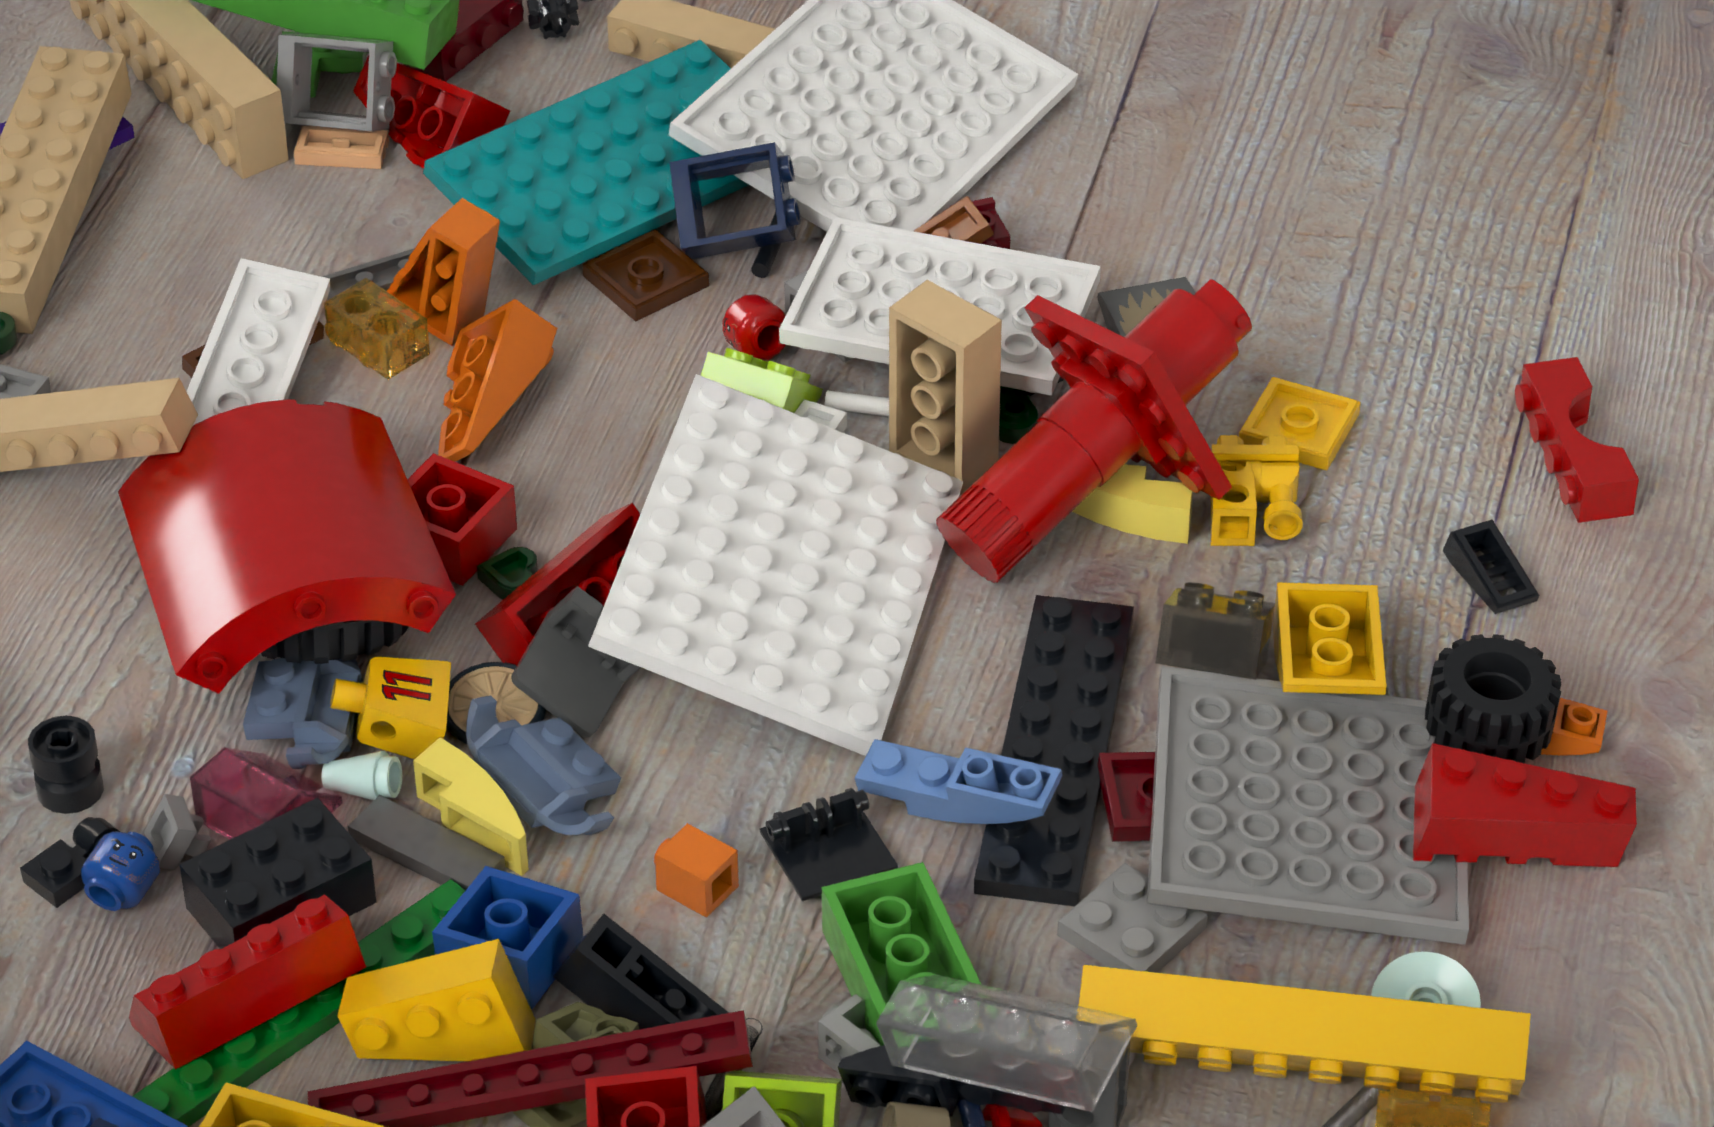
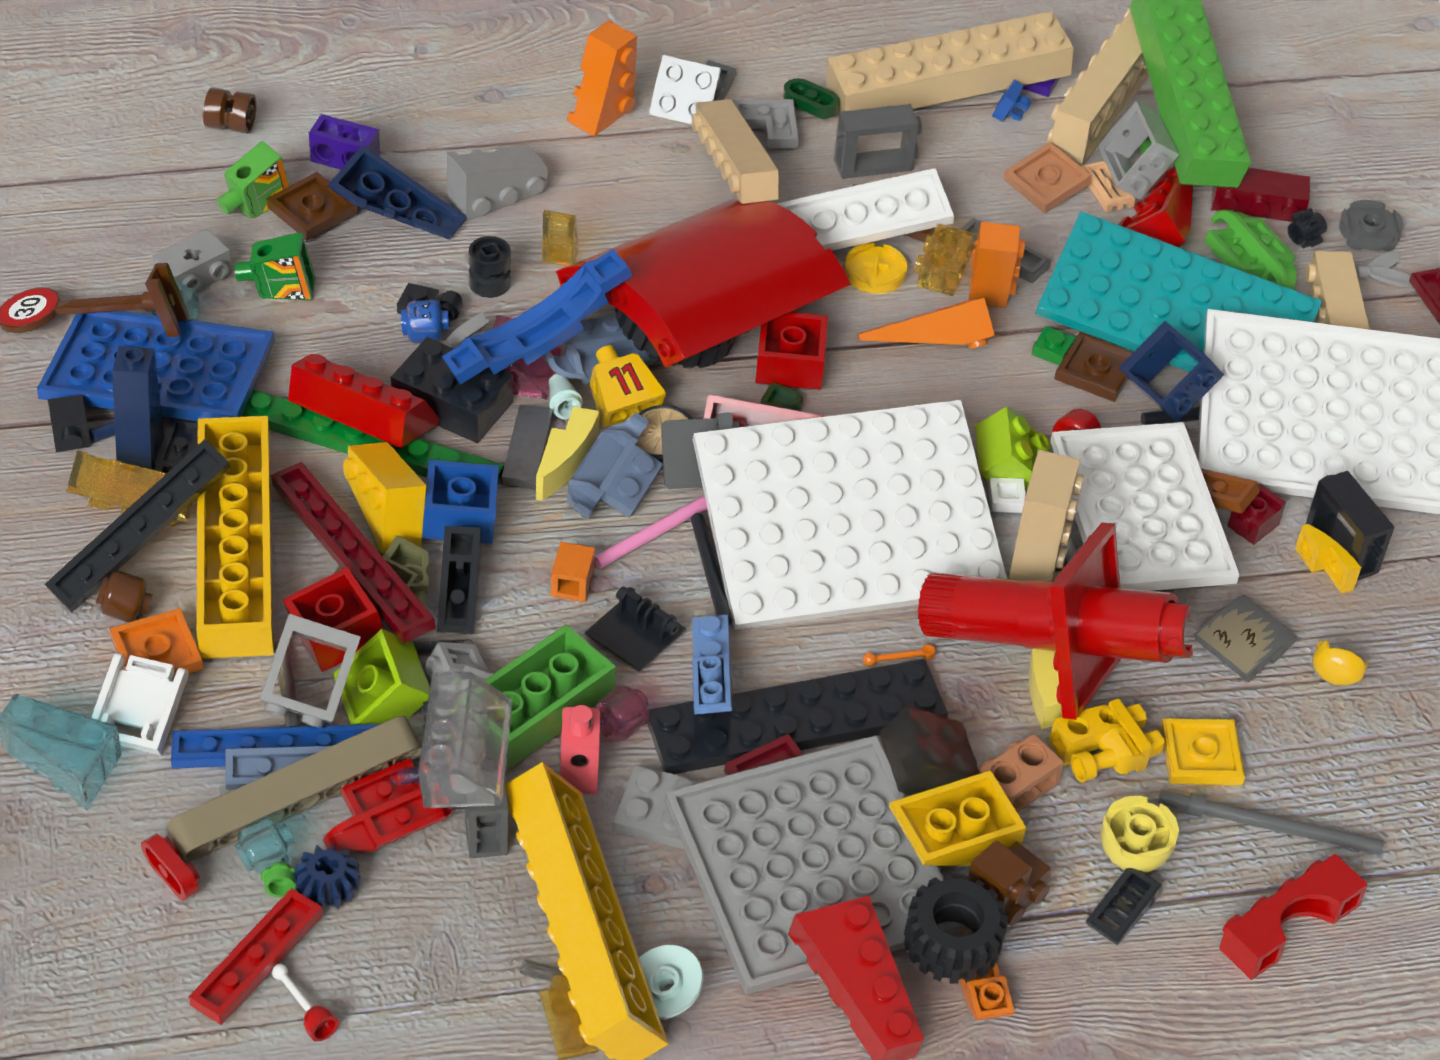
camera: 60 degrees right, 5 degrees up
none -> light grey bracket [424,642,488,690]
none -> blue piece [442,249,632,385]
none -> clear yellow slope [542,210,578,266]
none -> coral torso [560,705,600,794]
none -> bright pink bar [595,496,707,569]
none -> clear pink head [595,685,649,741]
none -> black bar [690,513,732,625]
none -> dark grey window [834,104,922,179]
none -> yellow tile [844,243,907,293]
none -> orange hinge [863,644,936,667]
none -> reddish brown brick [968,840,1052,927]
none -> nougat brick [977,734,1064,812]
none -> blue tile [992,79,1031,122]
none -> nougat plate [1004,142,1091,214]
none -> green plate [1032,326,1076,365]
none -> light yellow cylinder [1100,796,1179,873]
none -> dark grey bar [1158,789,1383,855]
none -> bright green plate [1204,210,1297,290]
none -> yellow slope [1295,524,1361,594]
none -> black window [1305,470,1394,581]
none -> yellow hair [1312,640,1369,687]

